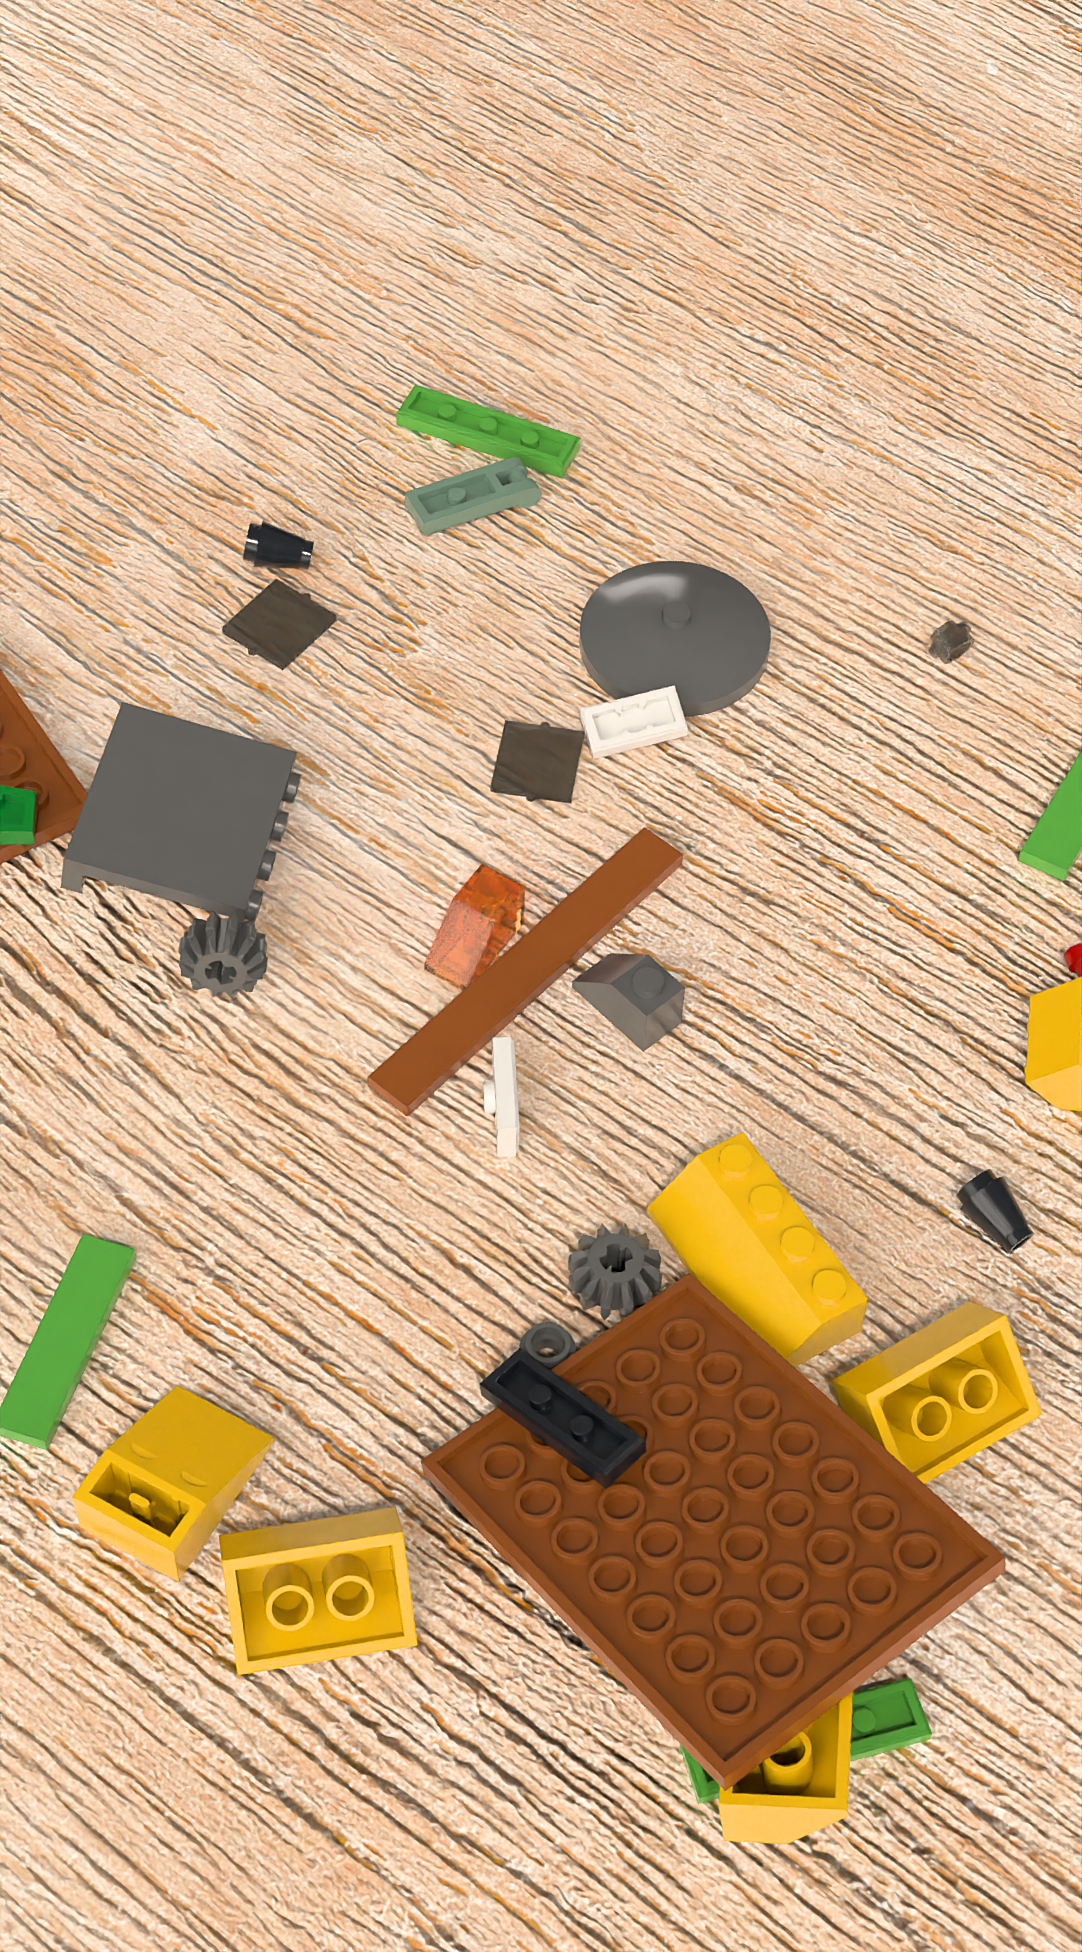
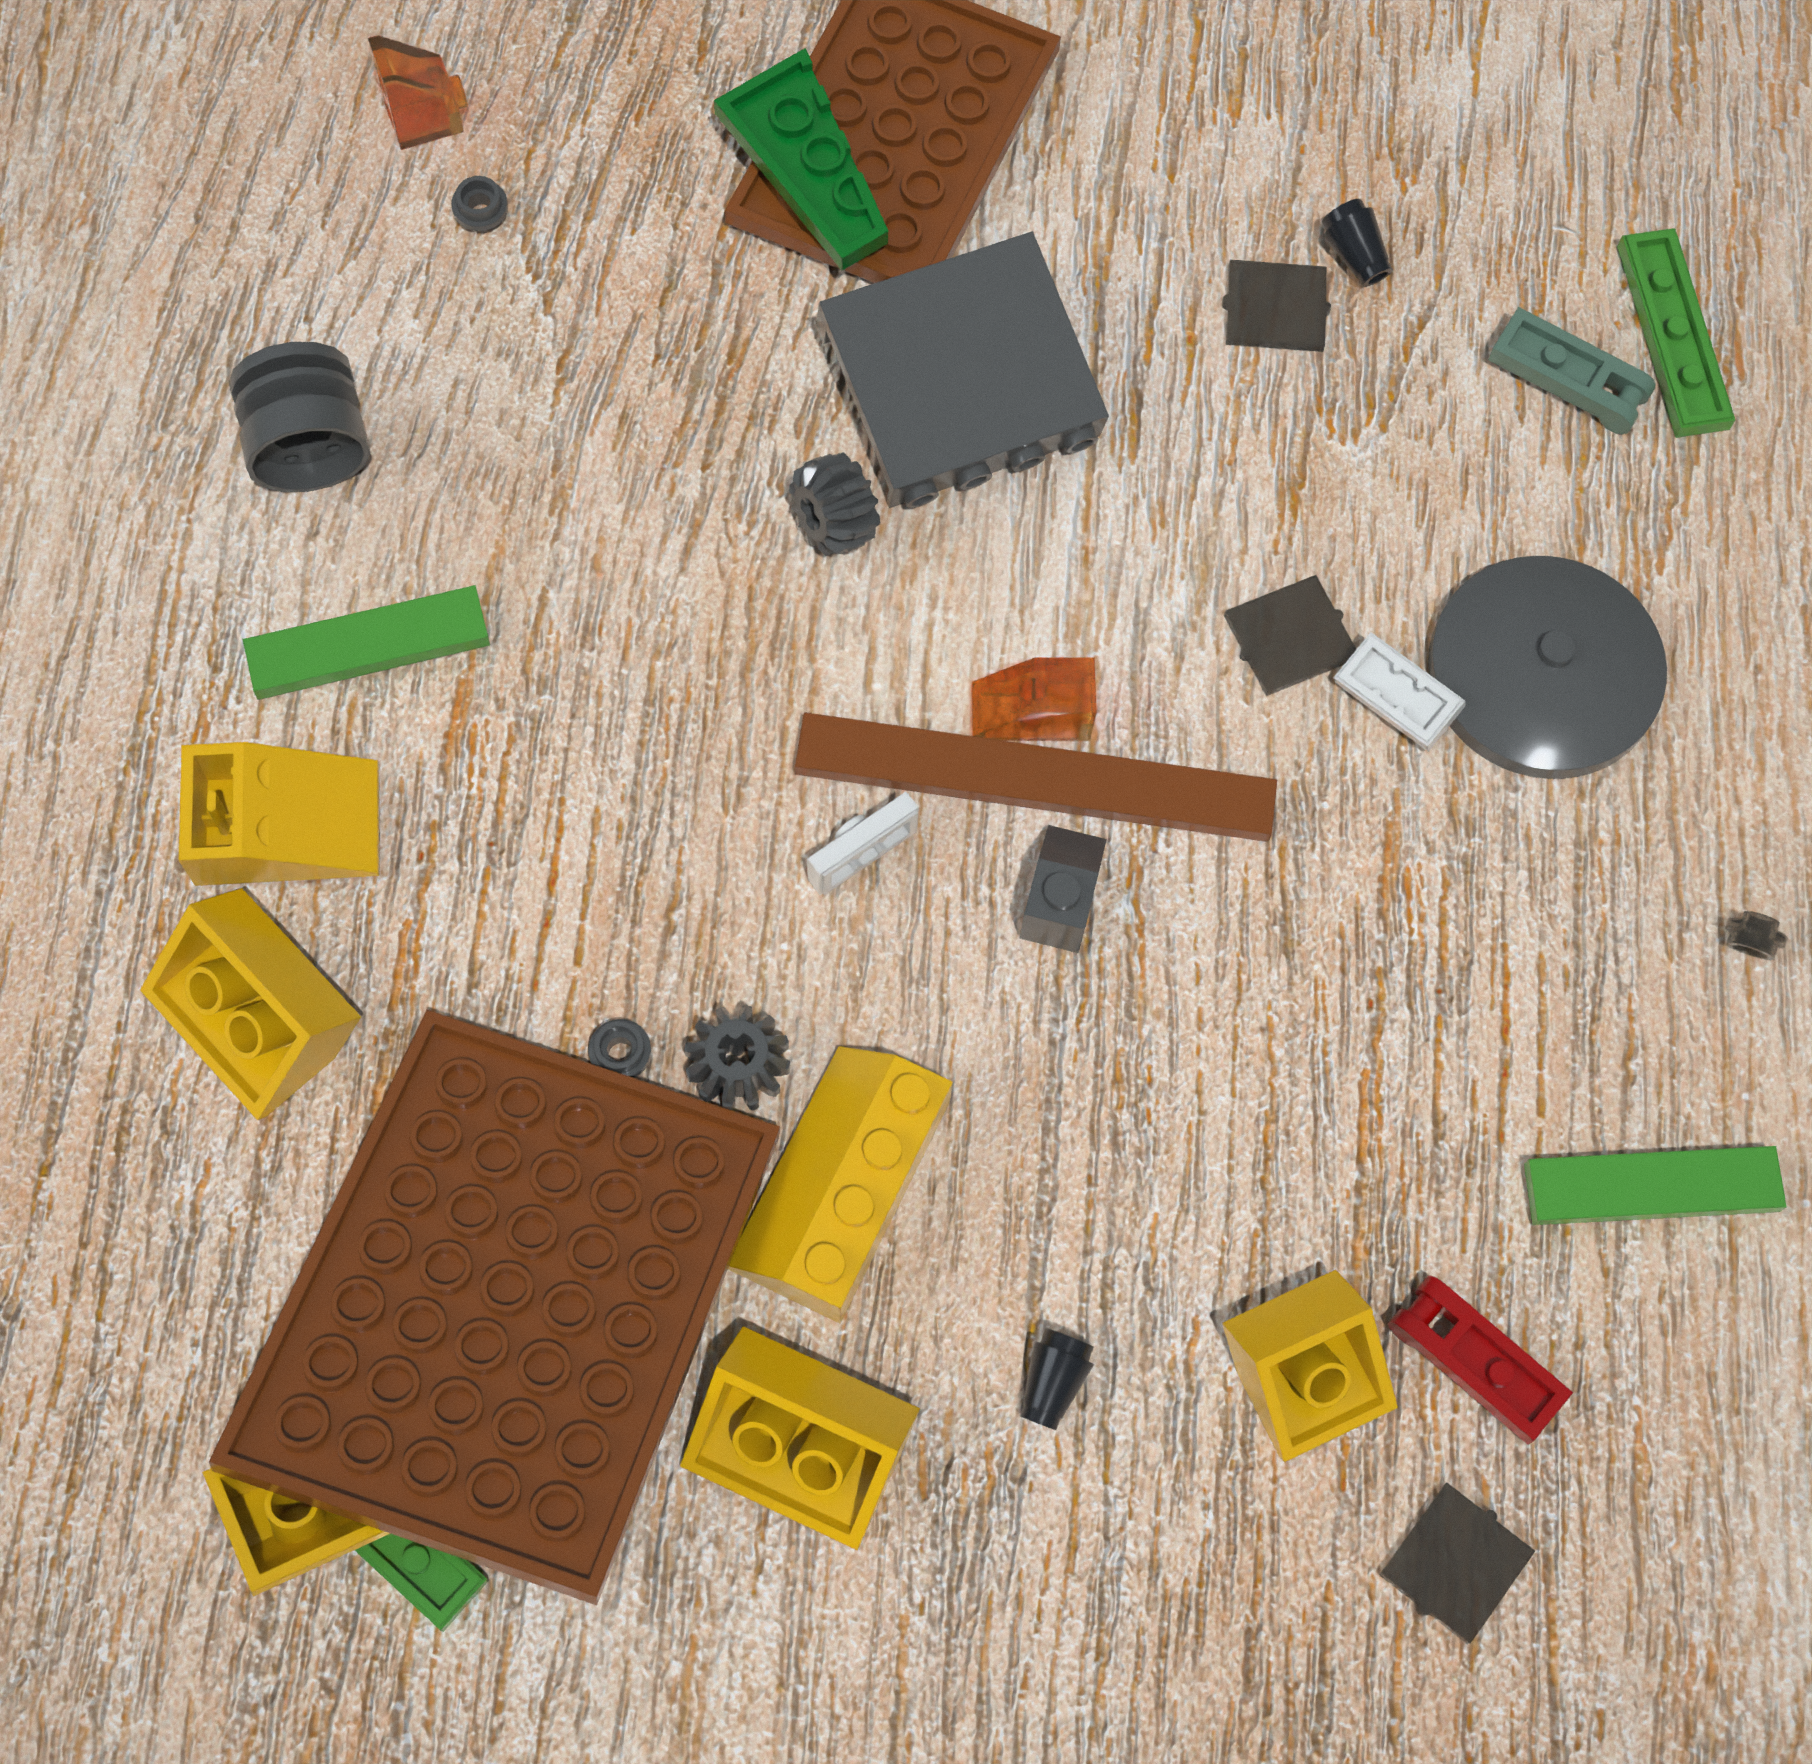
camera: 55 degrees right, 15 degrees up
black tile [479,1348,647,1489] -> none

